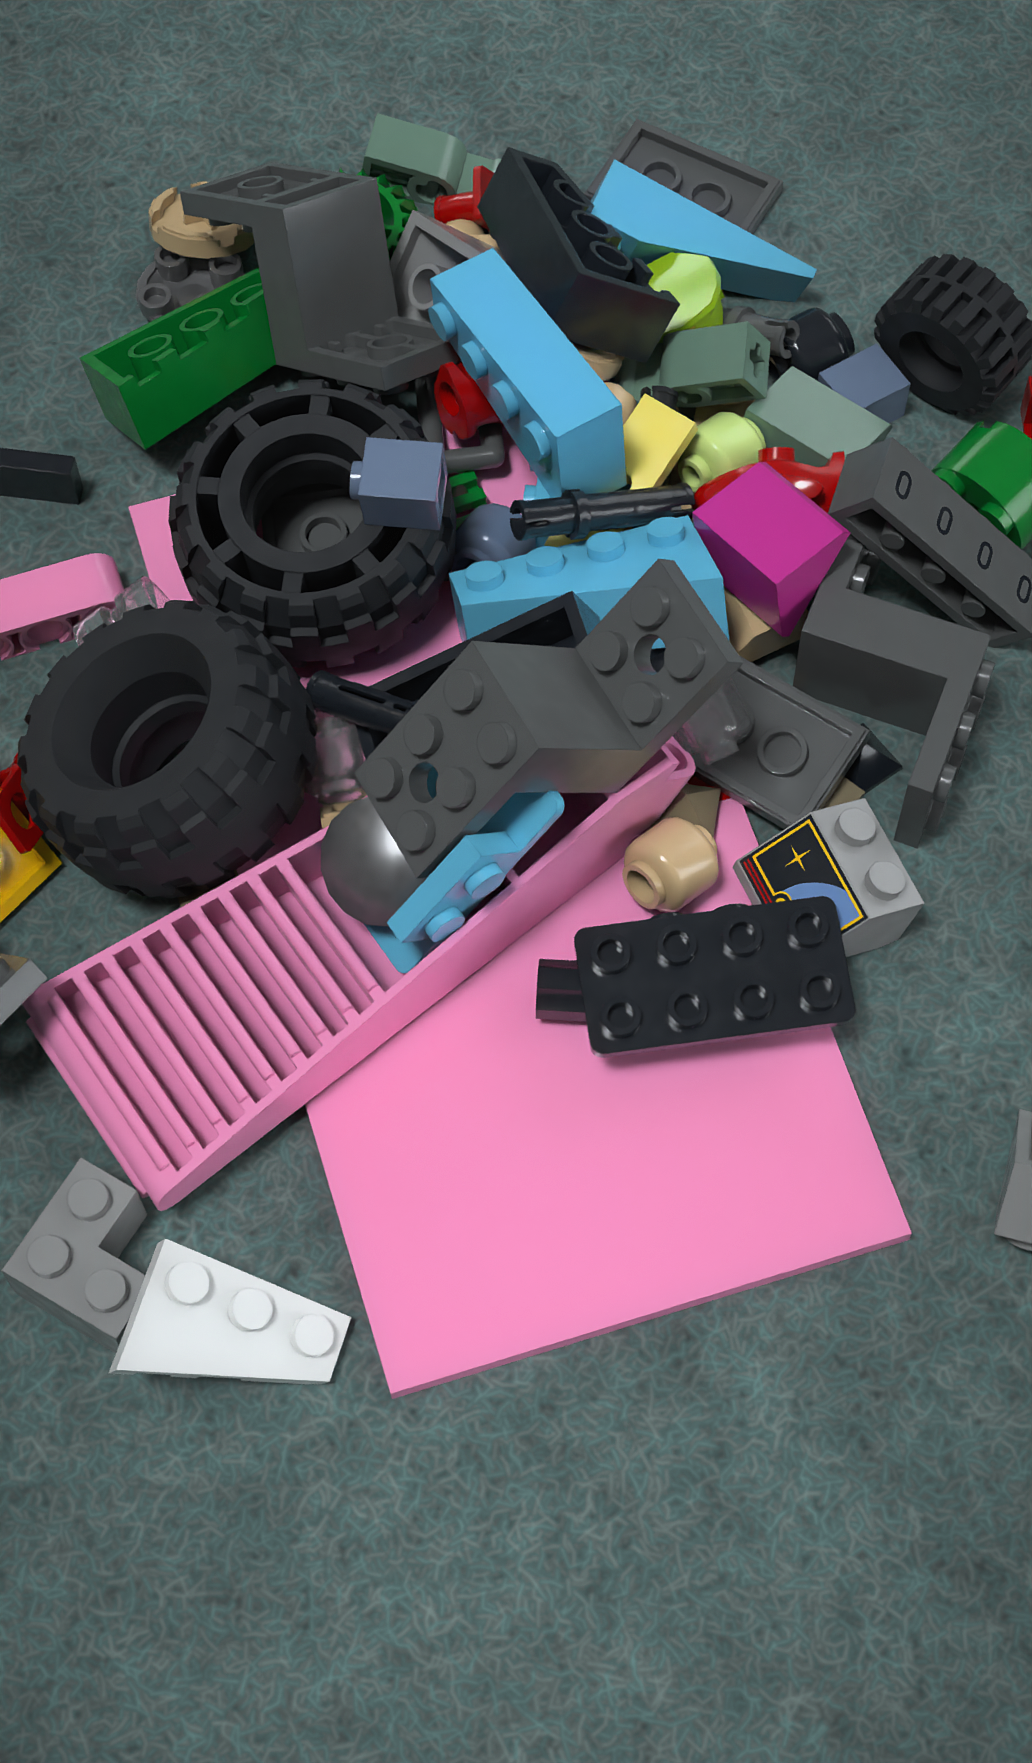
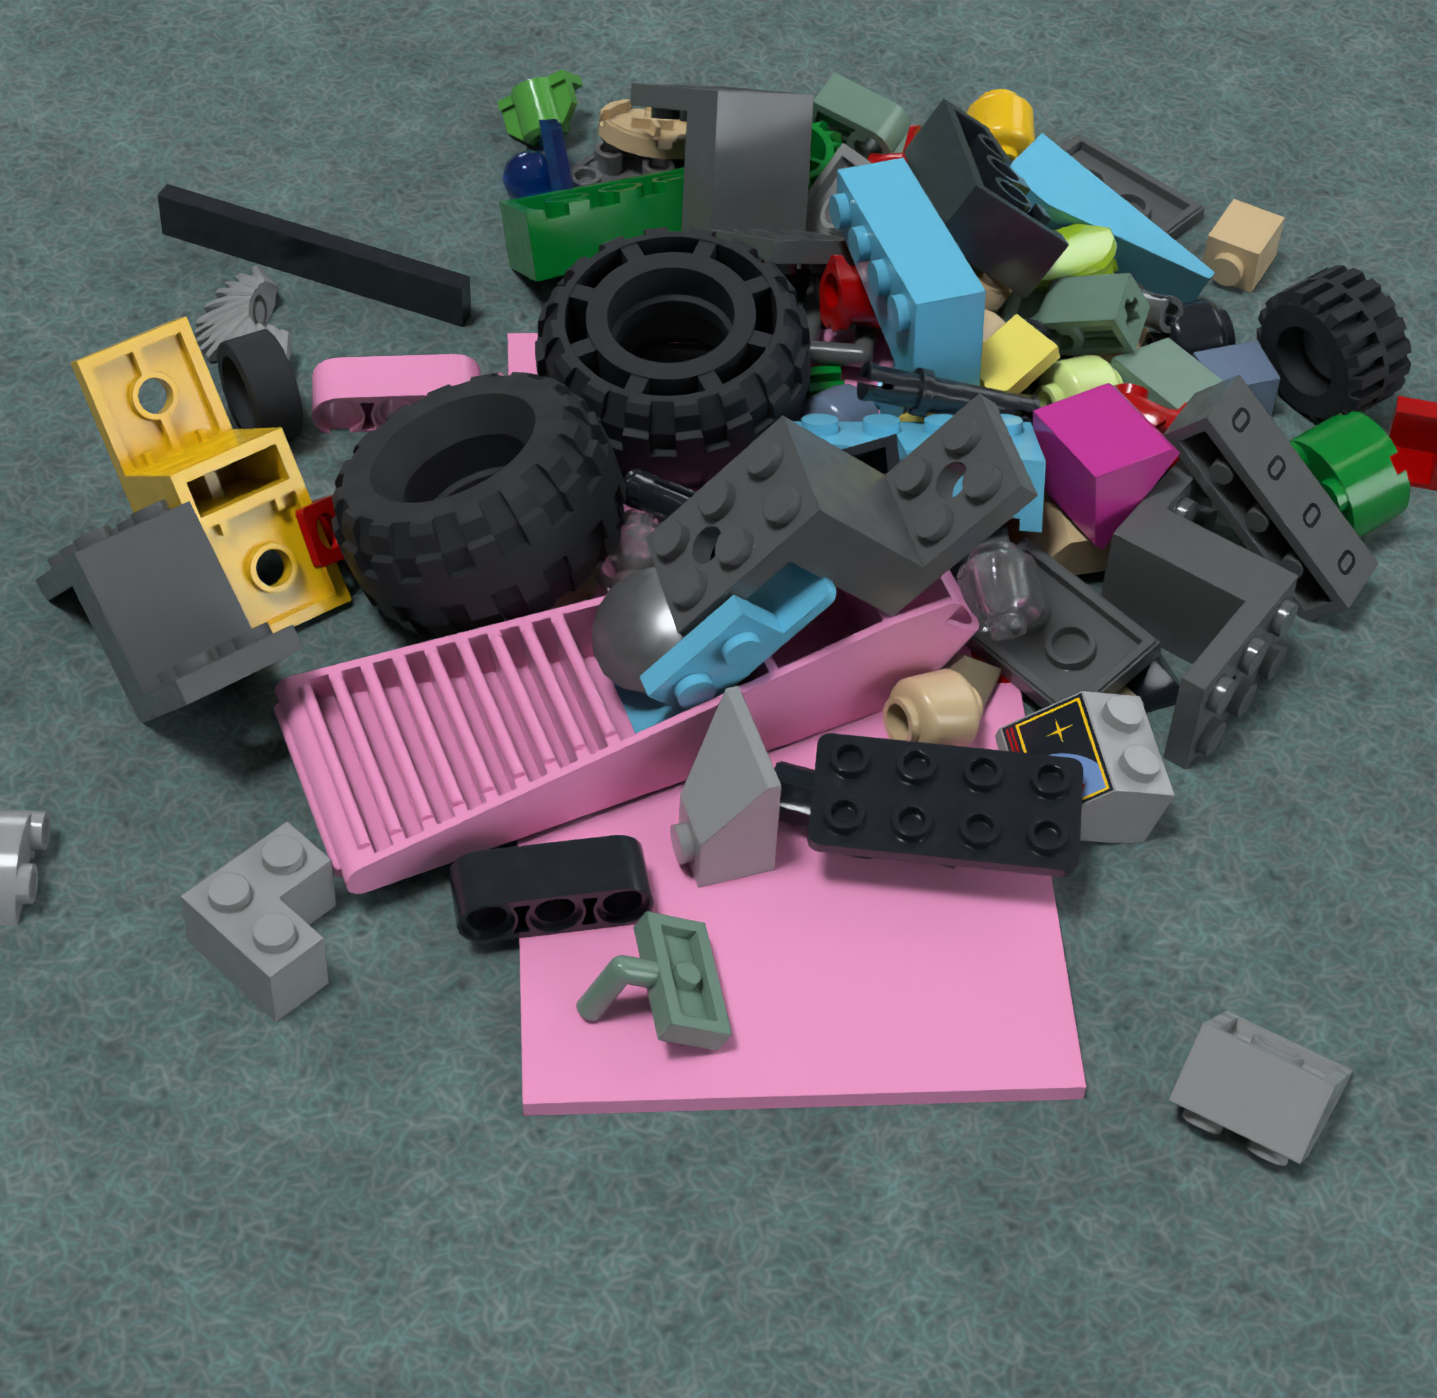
camera: 10 degrees right, 15 degrees down
white wing [109,1238,351,1384] -> none
sand blue brick [350,437,448,530] -> none
none -> black beam [449,835,654,942]
none -> bright green piece [497,69,583,147]
none -> clear blue tile [502,119,574,199]
none -> sand green plate [576,911,732,1051]
none -> light grey slope [670,686,781,888]
none -> yellow head [966,89,1035,162]
none -> tan brick [1203,199,1285,293]

